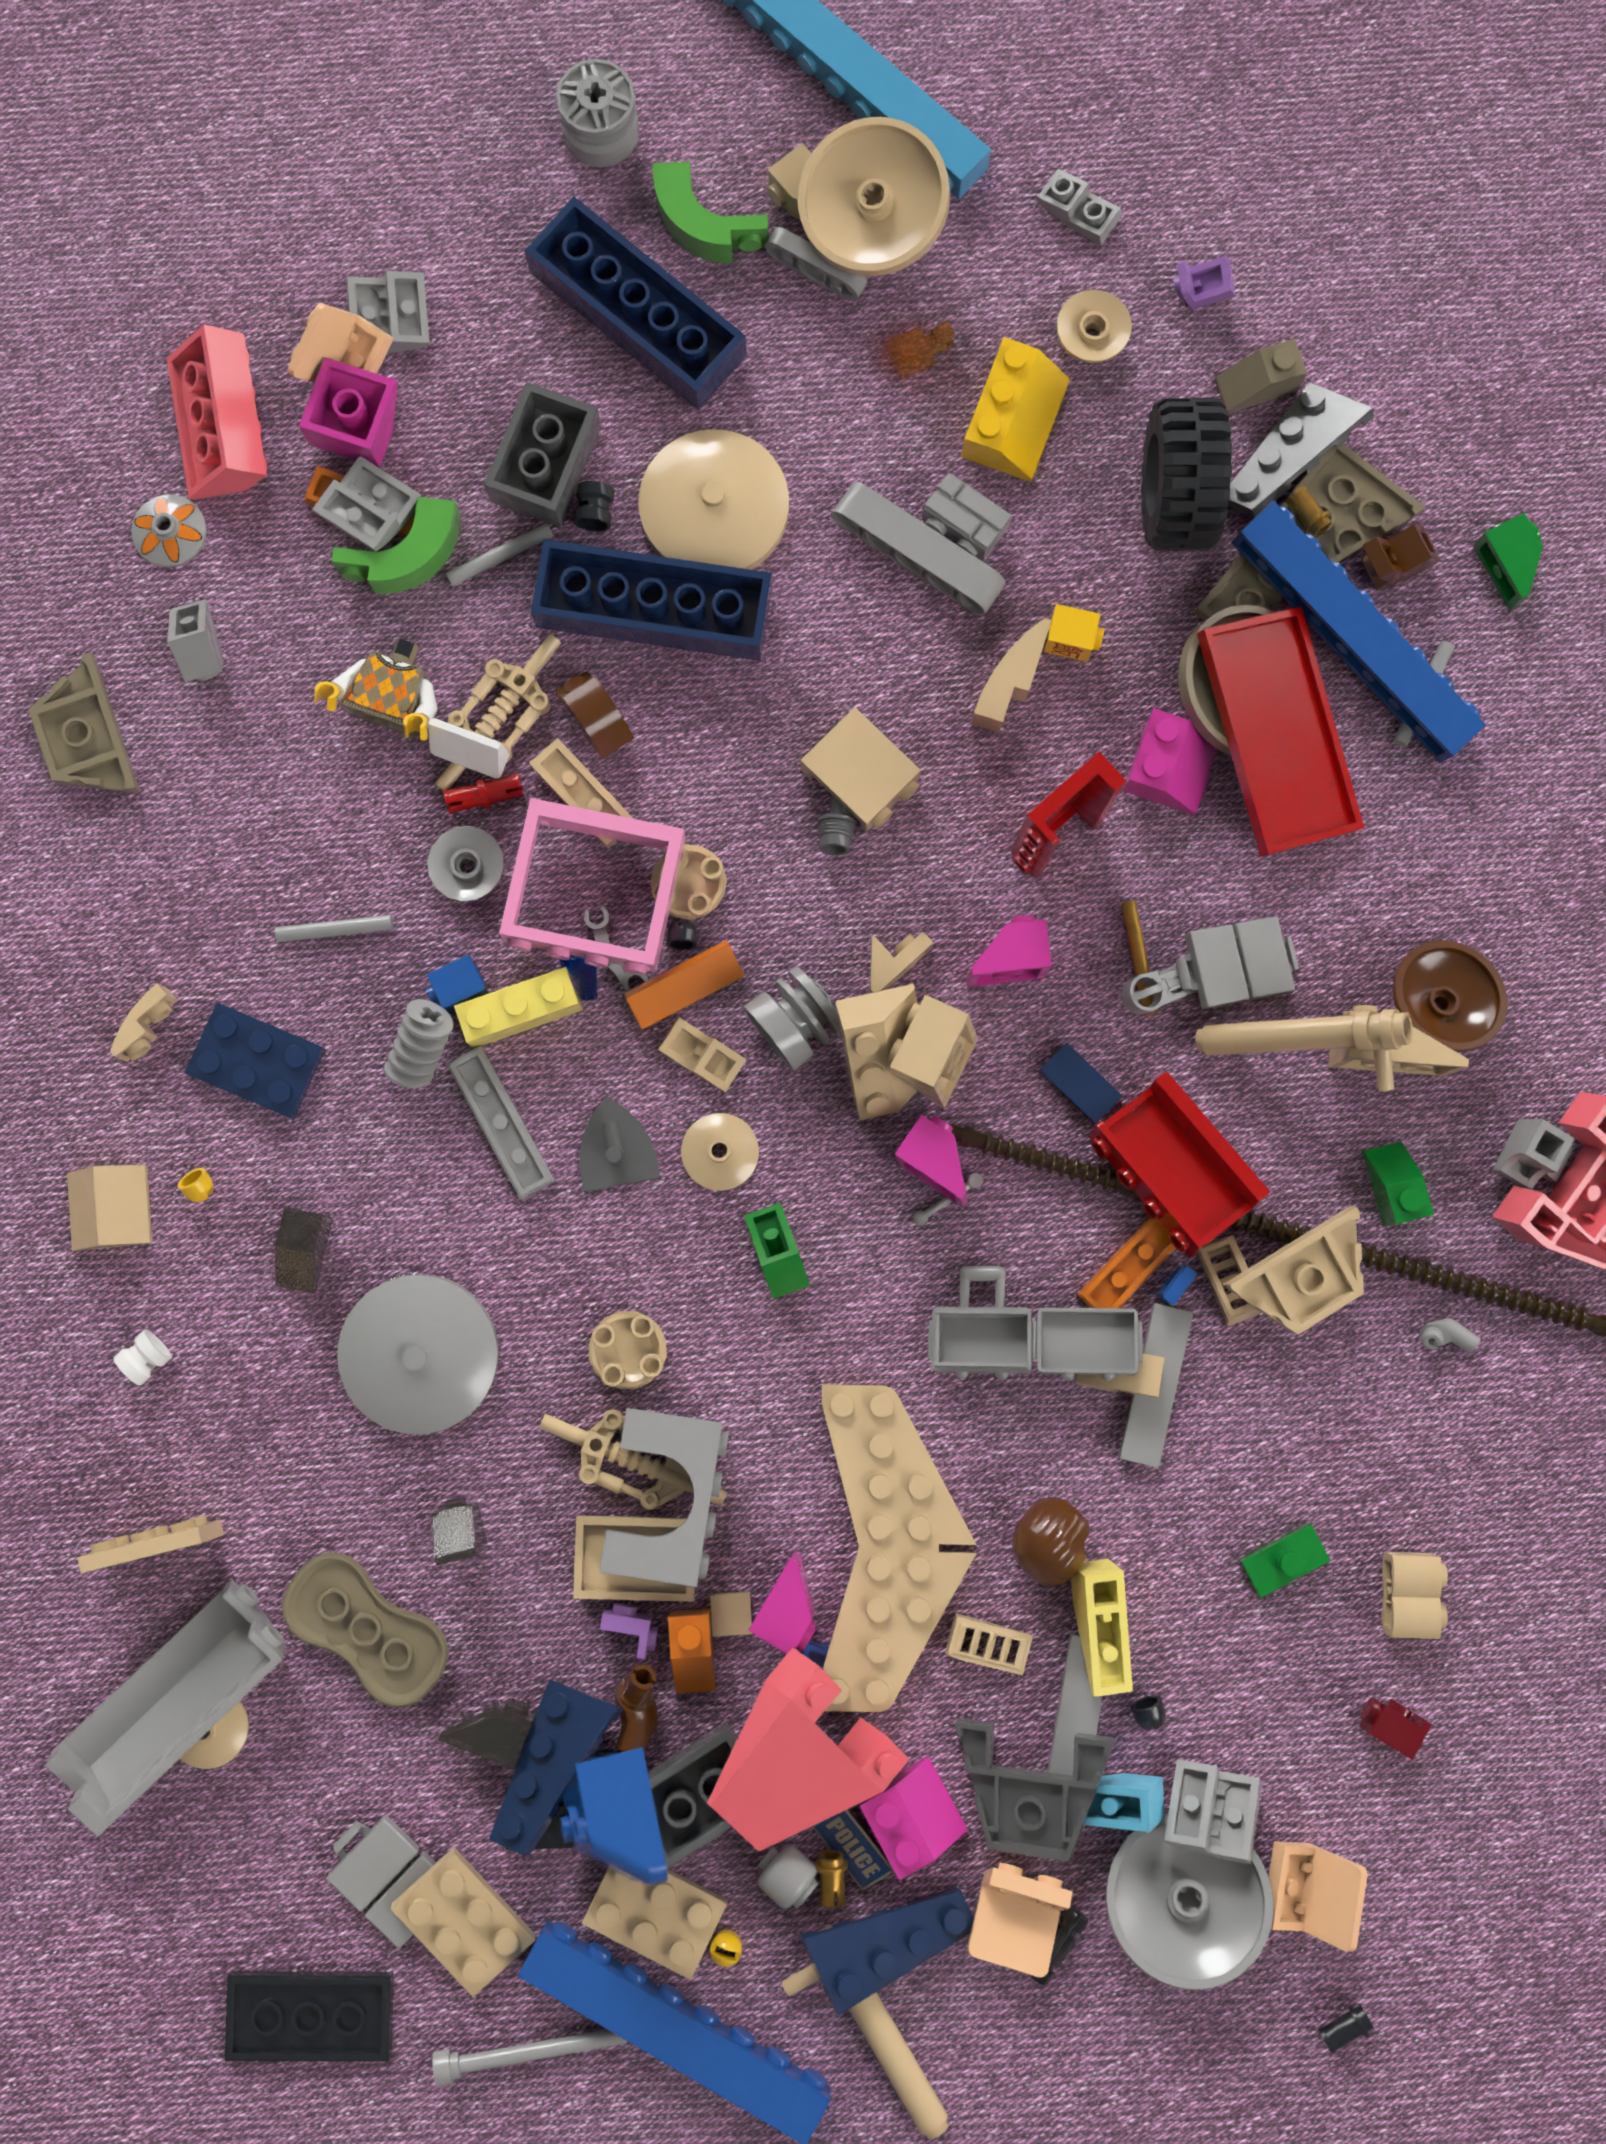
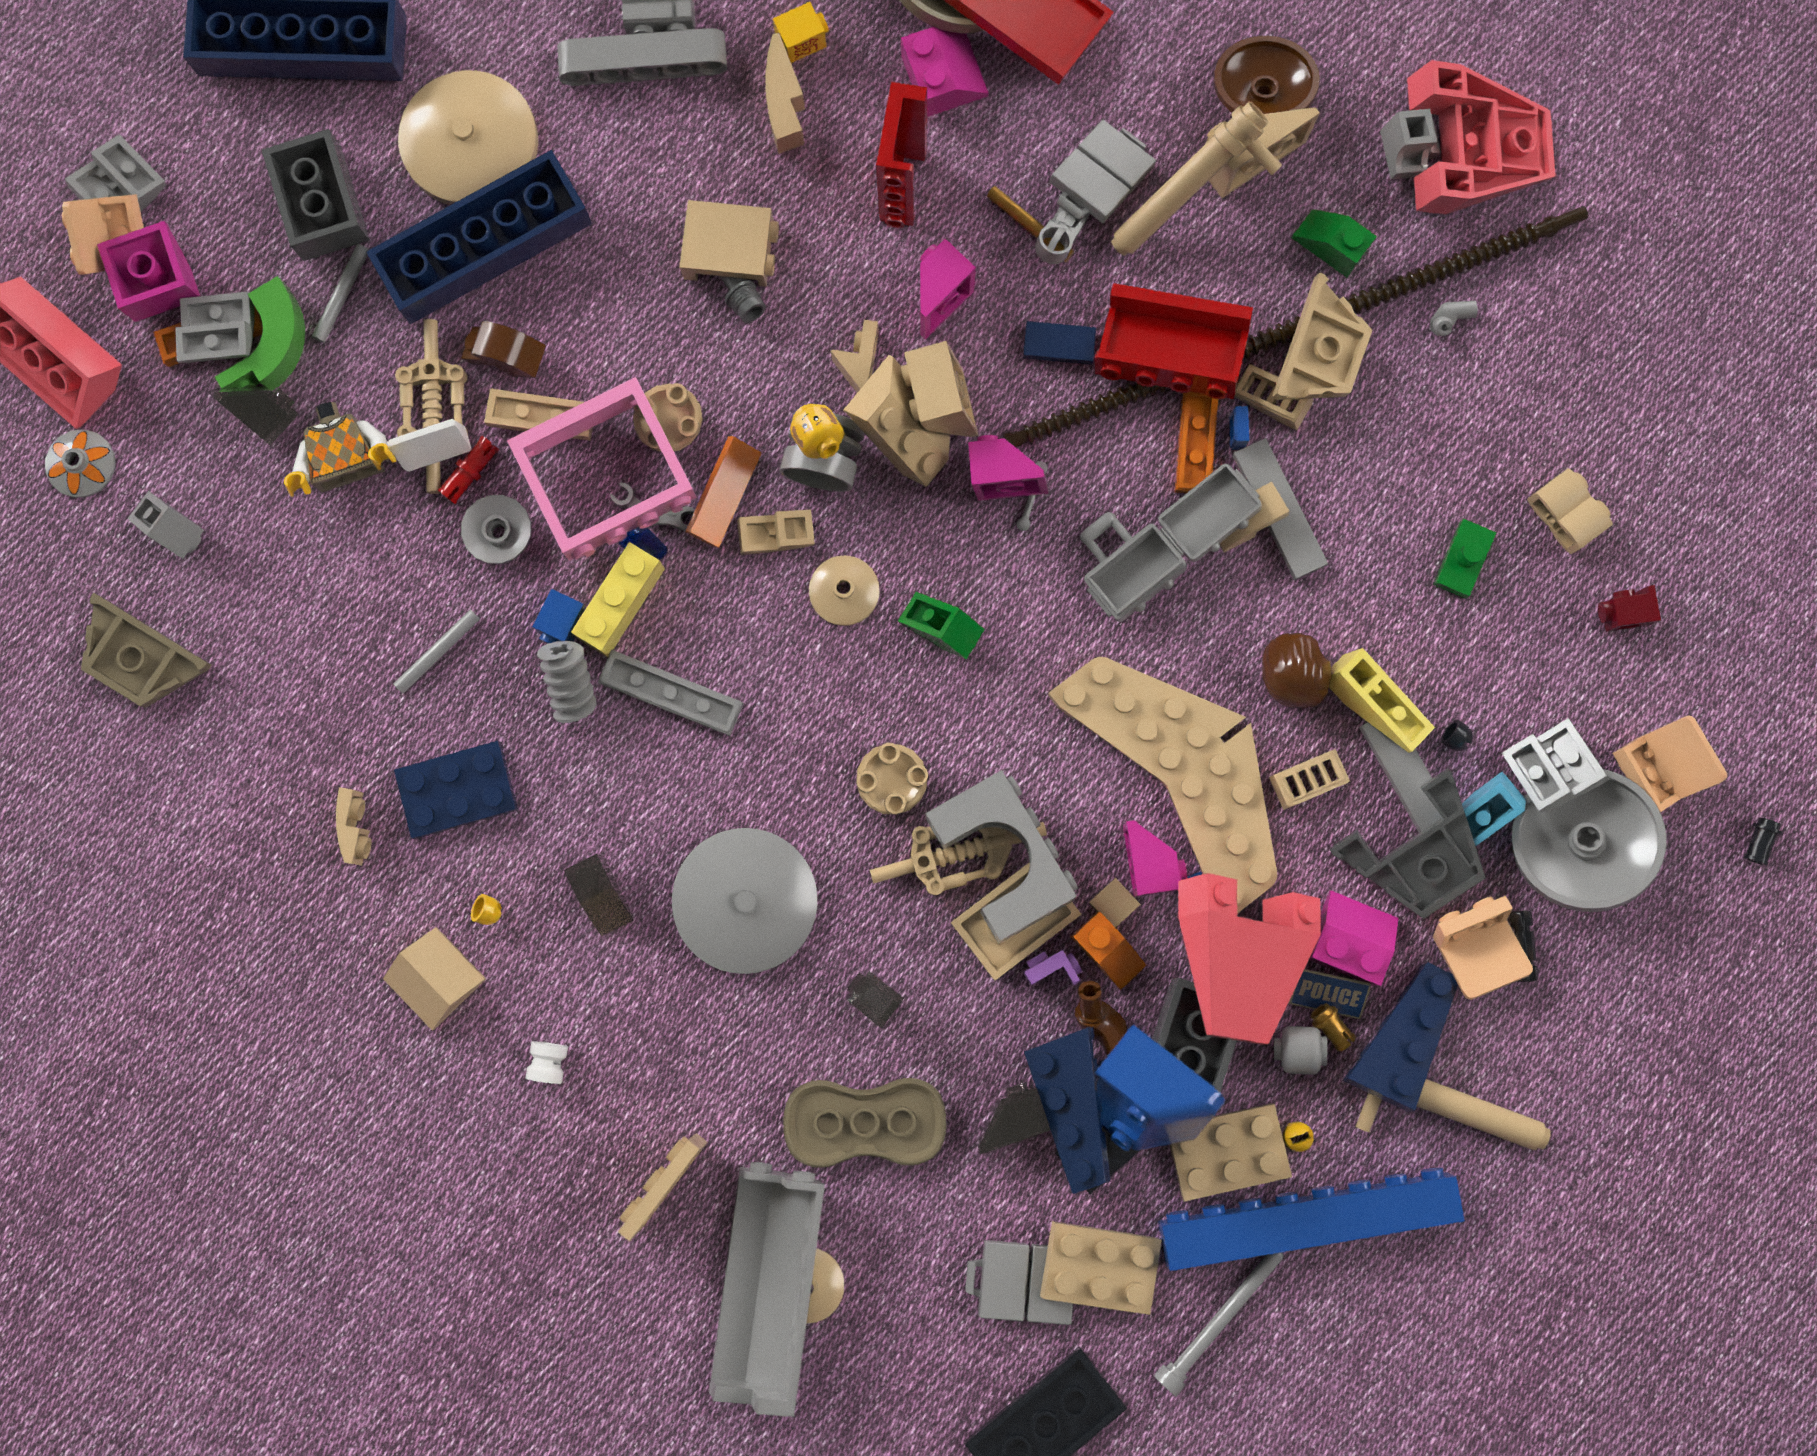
camera: 35 degrees left, 0 degrees up
black wheel [573,481,615,532] -> none
dark grey shield [579,1097,661,1192] -> none
black hinge [666,919,698,950] -> none
none -> clear smoke slope [209,386,299,445]
none -> yellow head [790,404,844,459]

